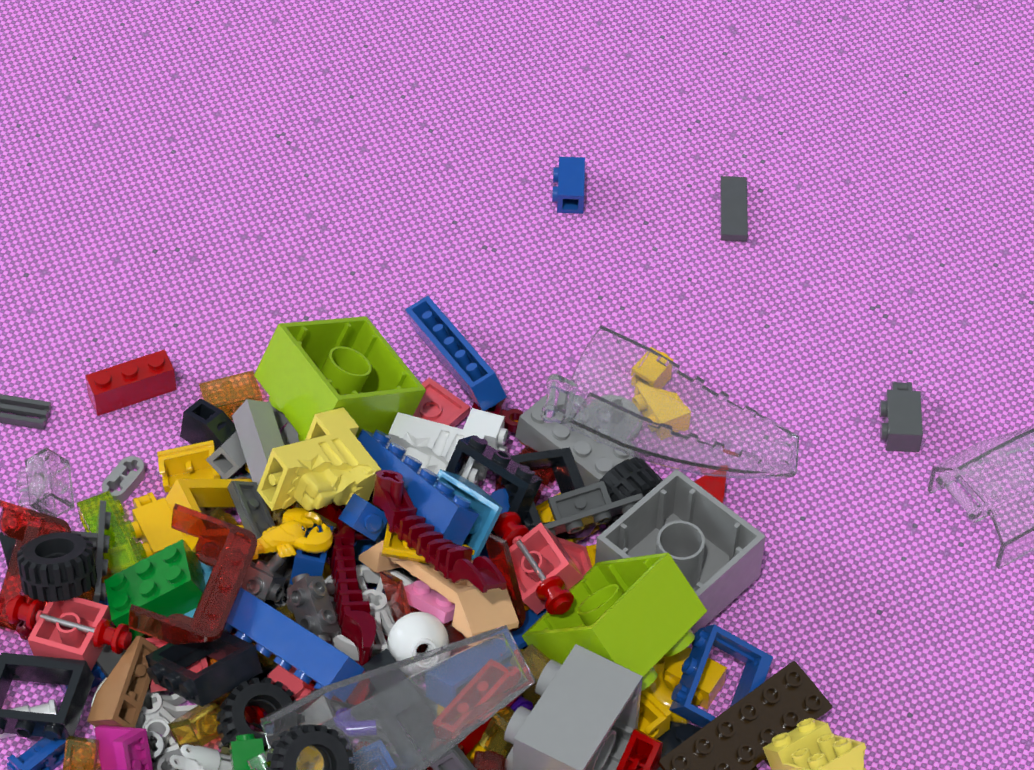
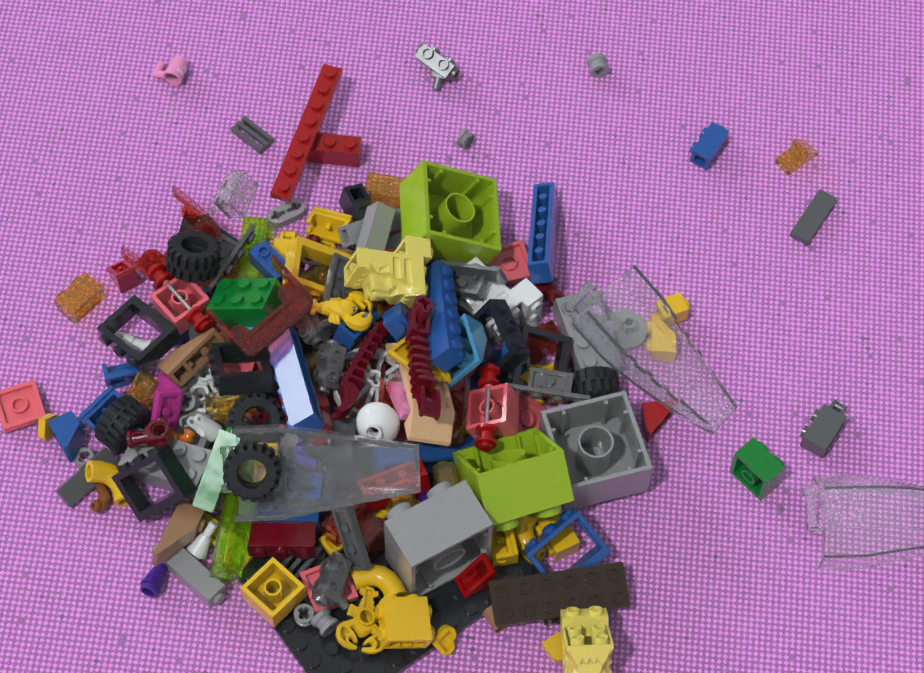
camera: 30 degrees right, 10 degrees up
none -> blue brick [249,240,286,286]
none -> red plate [270,64,343,203]
none -> brick [414,44,460,91]
none -> dark grey bracket [427,258,508,299]
none -> light grey bush [456,129,475,150]
none -> light grey wheel [586,53,609,78]
none -> green brick [729,437,785,501]
none -> clear yellow slope [775,139,818,176]

